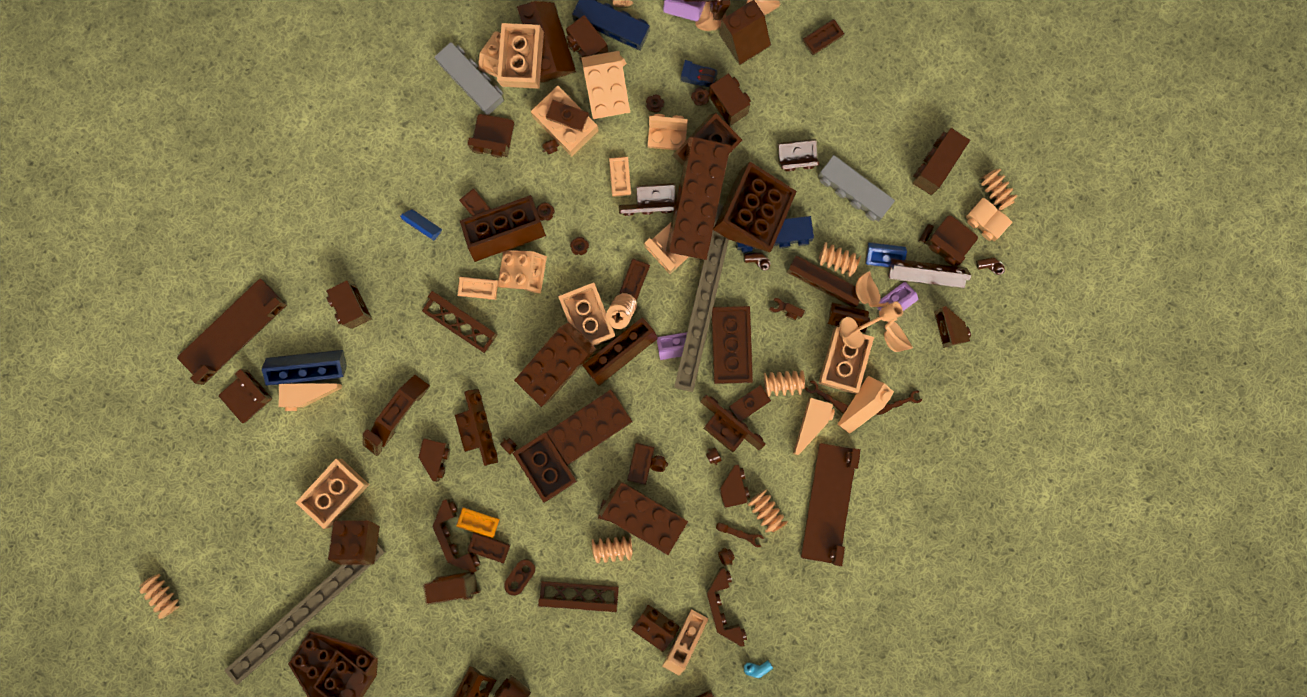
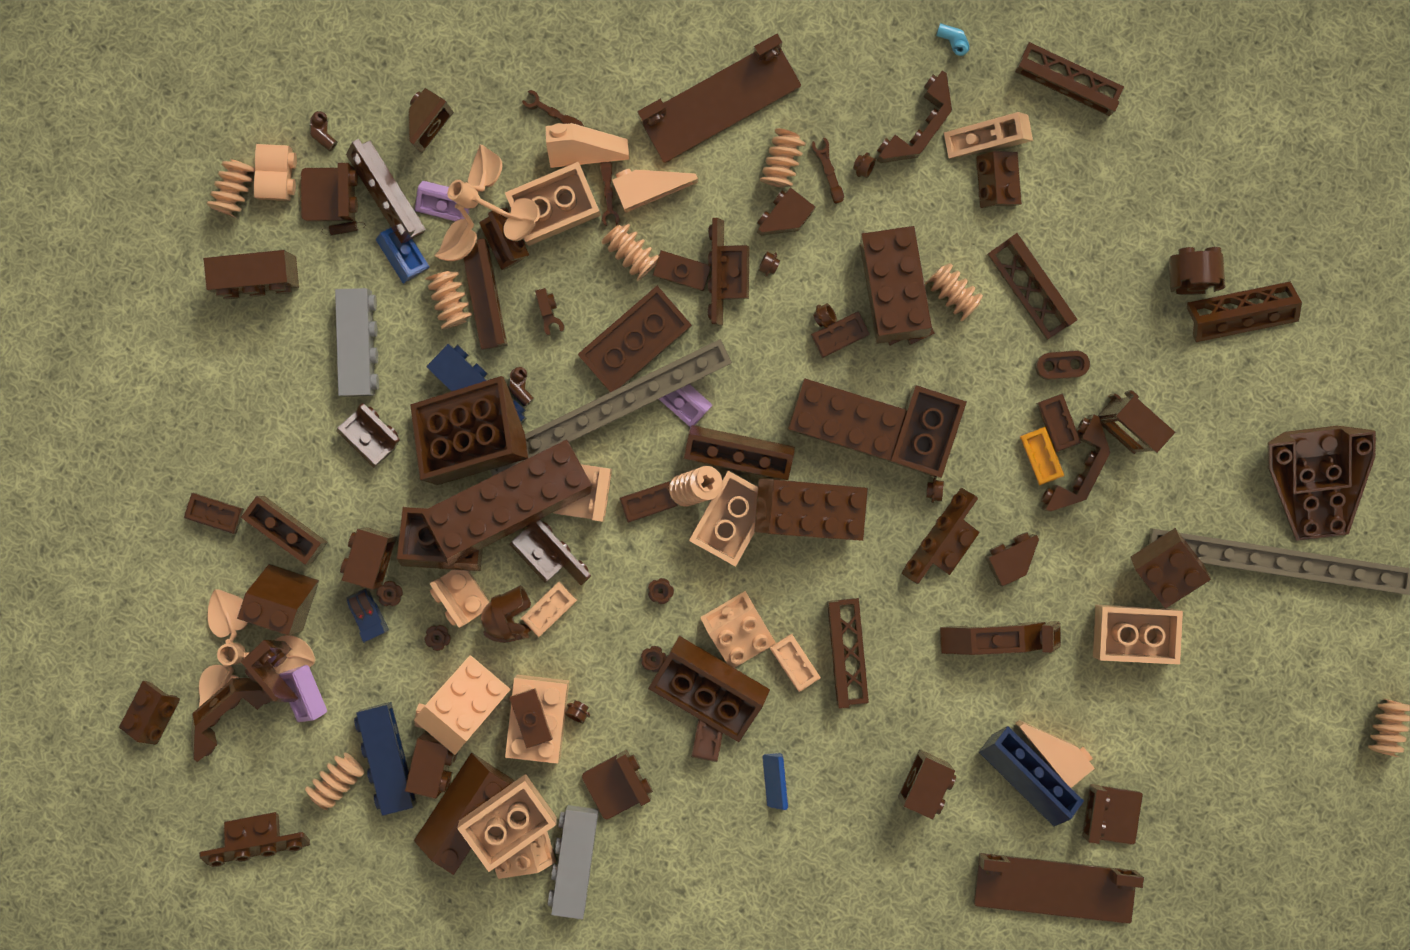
camera: 130 degrees left, 5 degrees up
none -> reddish brown brick [241,496,328,565]
none -> reddish brown helmet [481,585,531,643]

